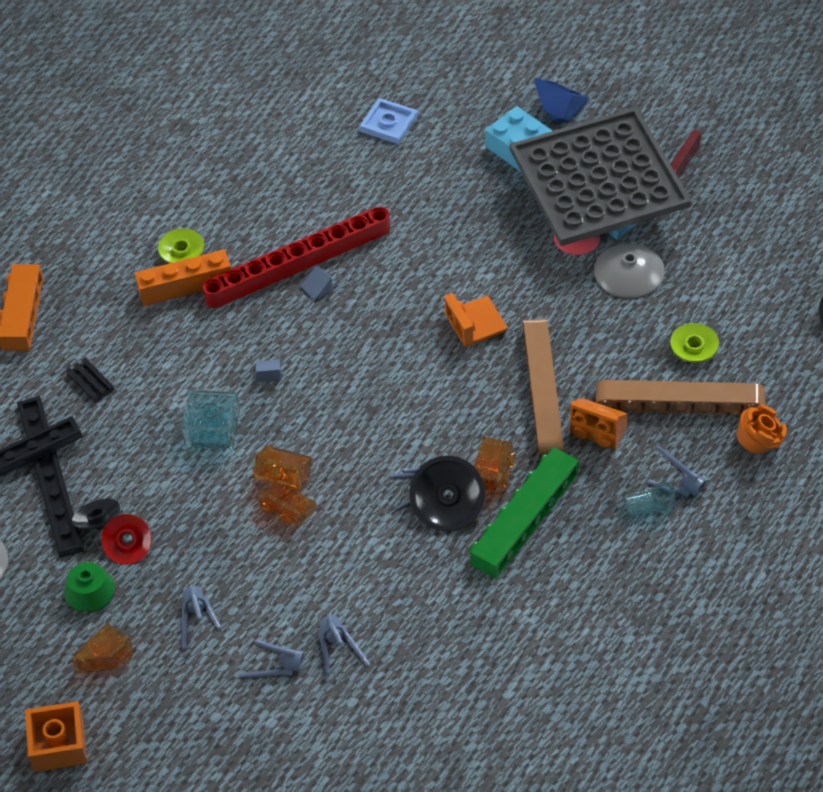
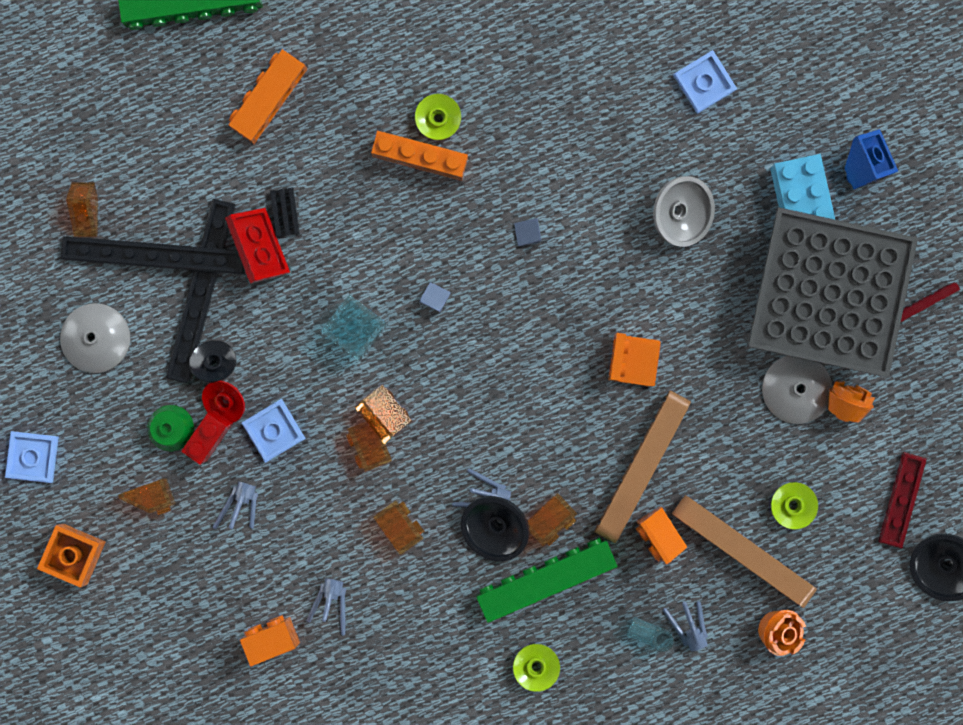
camera: 30 degrees right, 35 degrees up
red beam [203,207,391,308] -> none
sand blue plant [239,640,304,678] -> none
none -> red brick [181,410,233,465]
none -> red plate [225,208,290,284]
none -> orange brick [240,615,300,667]
none -> light blue tile [242,399,306,463]
none -> clear orange brick [373,500,425,555]
none -> lime dish [513,644,560,692]
none -> light grey dish [653,176,715,247]
none -> orange cone [828,380,875,423]
none -> dark red tile [878,452,927,549]

